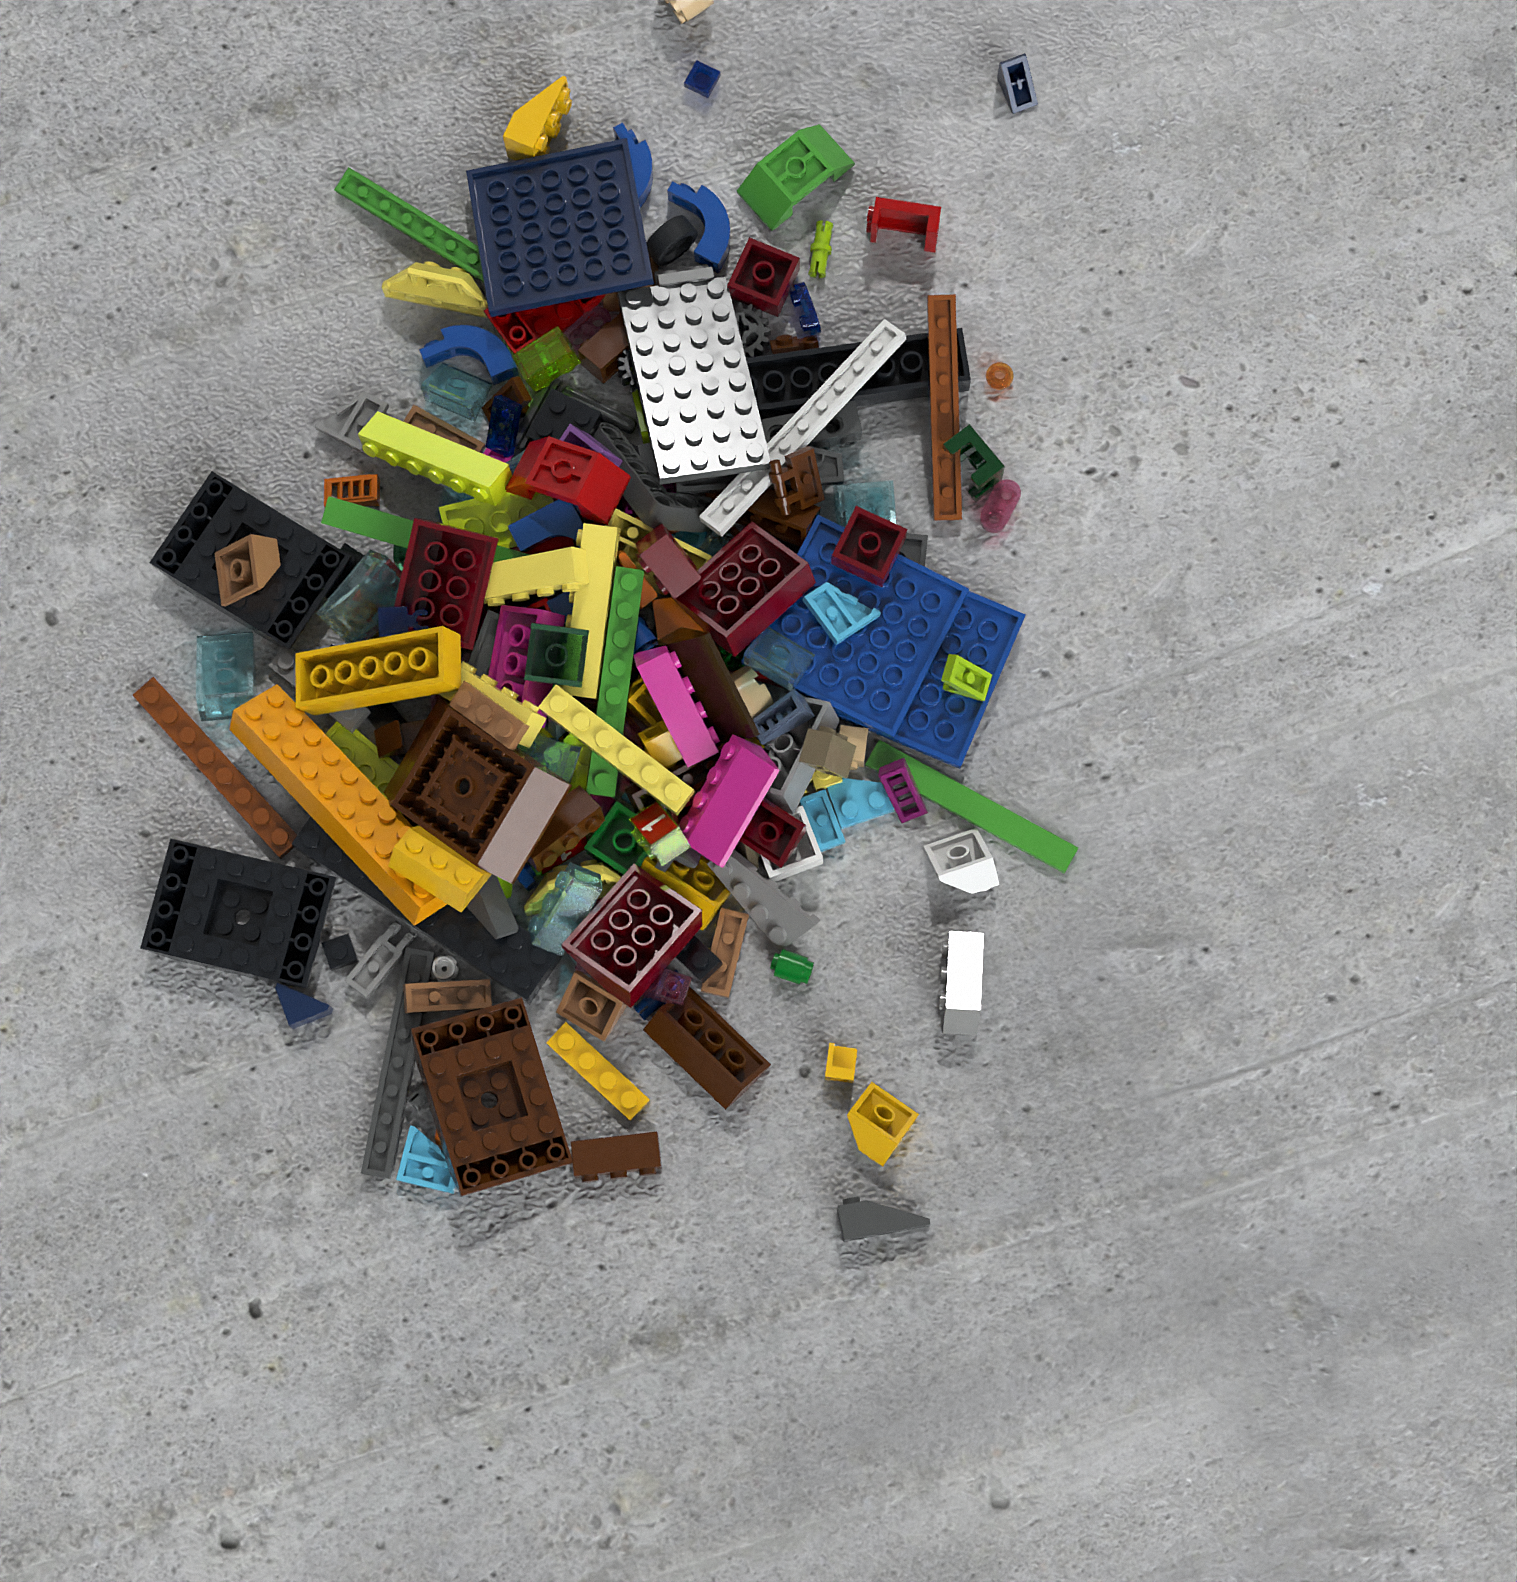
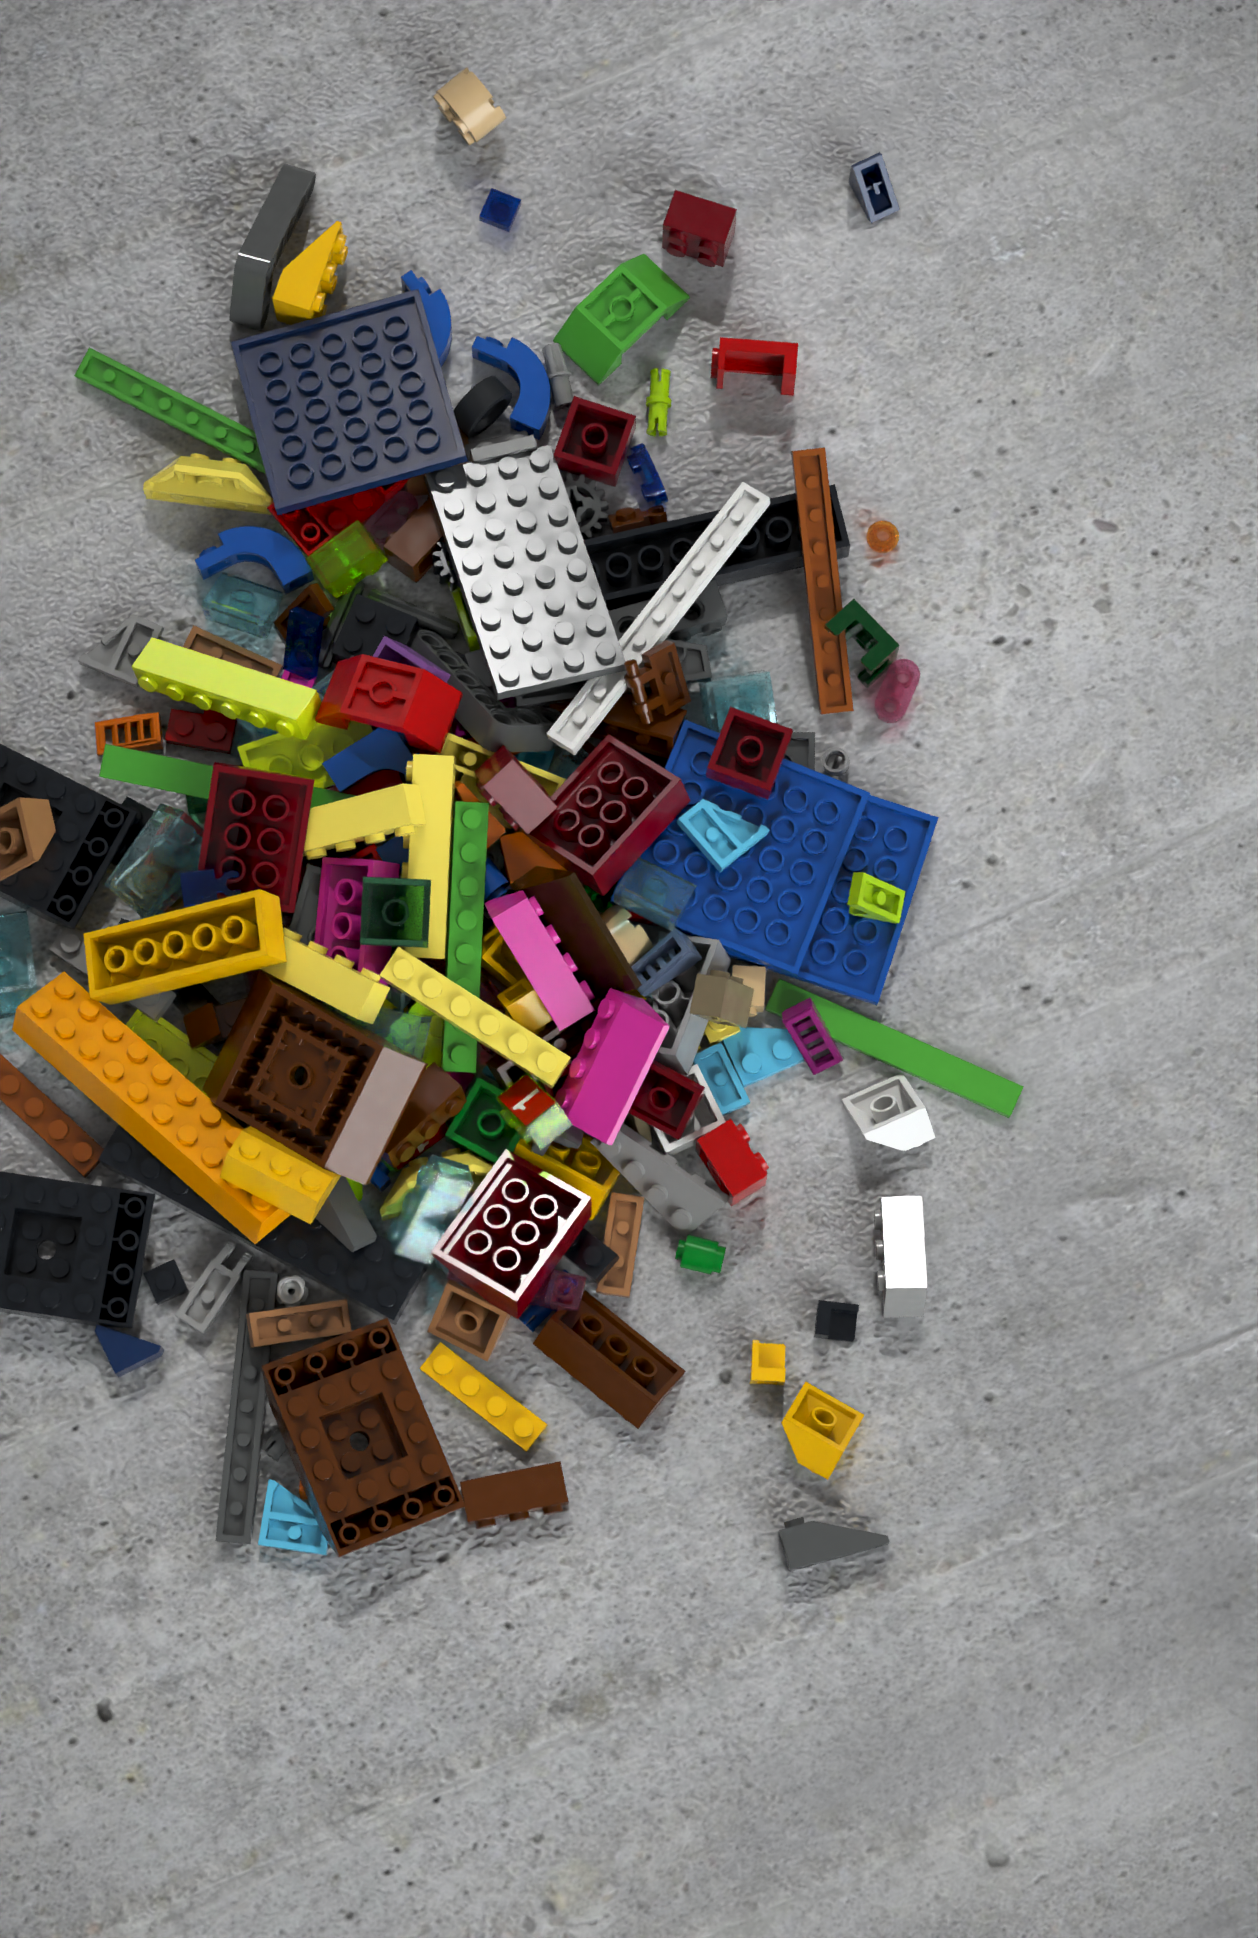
camera: 10 degrees left, 0 degrees up
medium nougat plate [449,681,530,751] -> none
none -> red plate [165,708,238,755]
none -> dark grey beam [229,163,316,331]
none -> light grey axle [542,343,574,409]
none -> dark red brick [662,190,737,267]
none -> red brick [695,1119,769,1207]
none -> black panel [814,1300,859,1342]
none -> light grey hinge [822,747,850,776]

